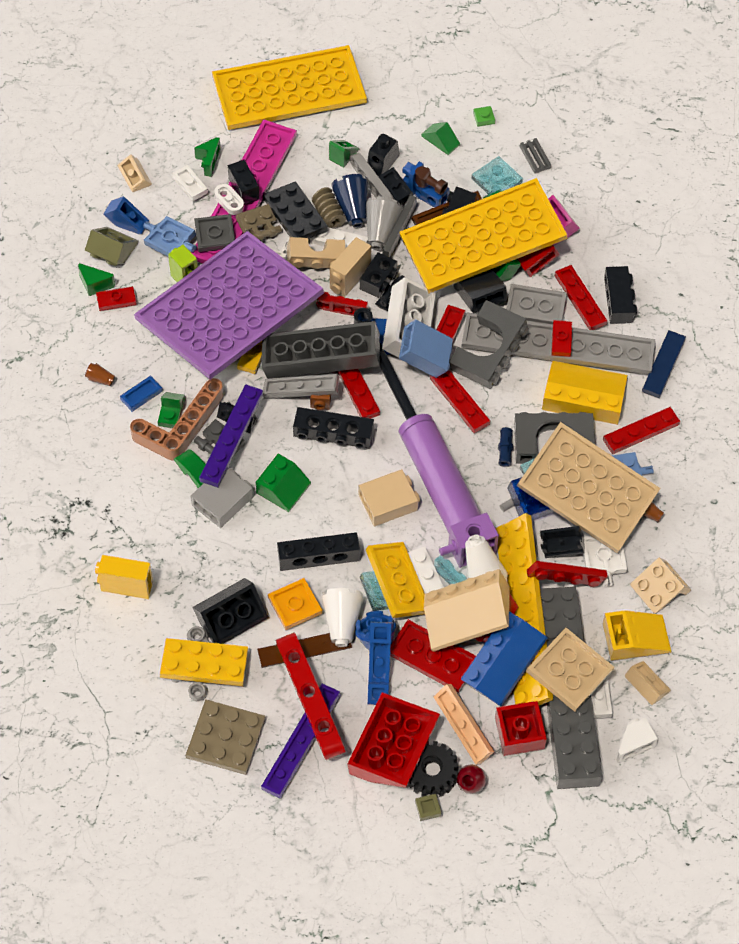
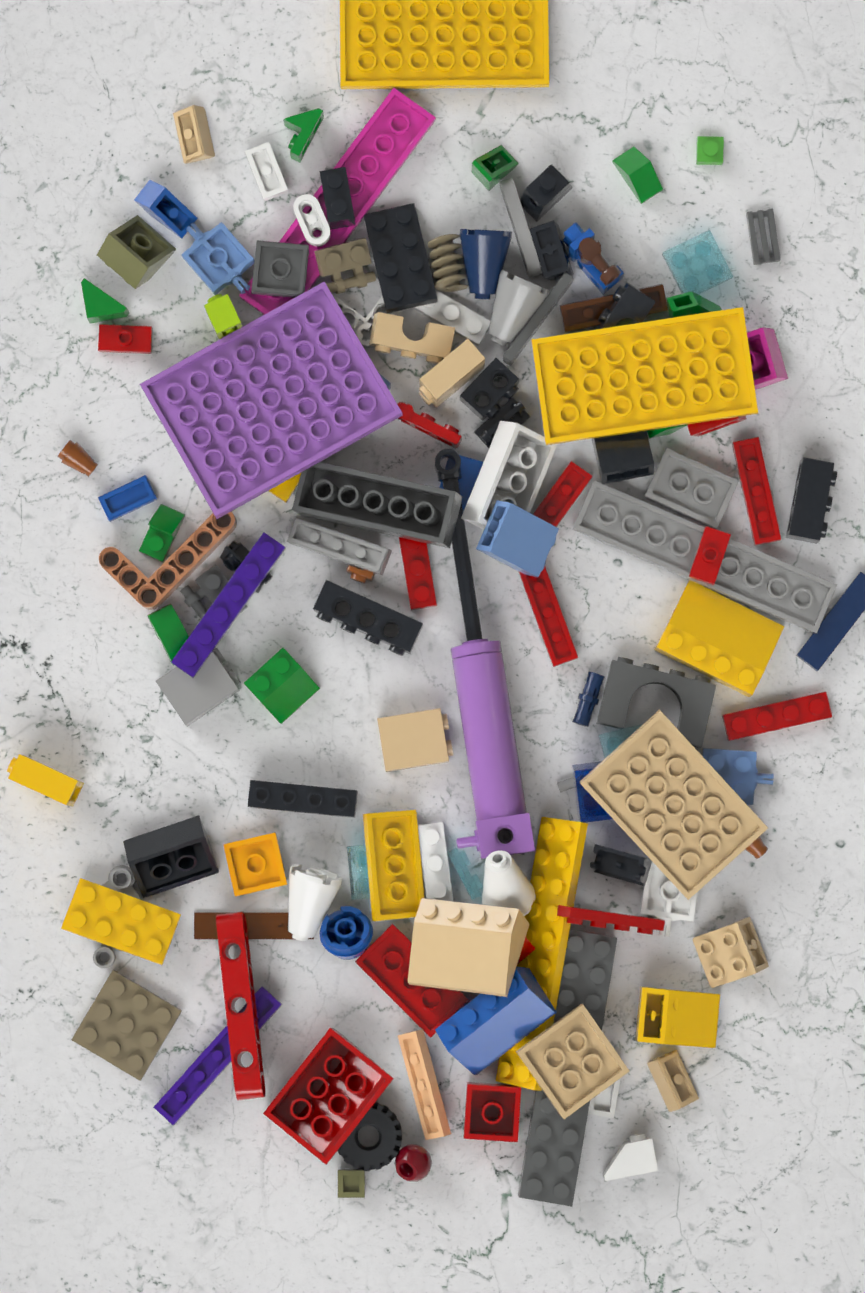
camera: 15 degrees right, 25 degrees up
blue slope [367,622,391,705] -> none
dark grey arch [449,300,528,389] -> none

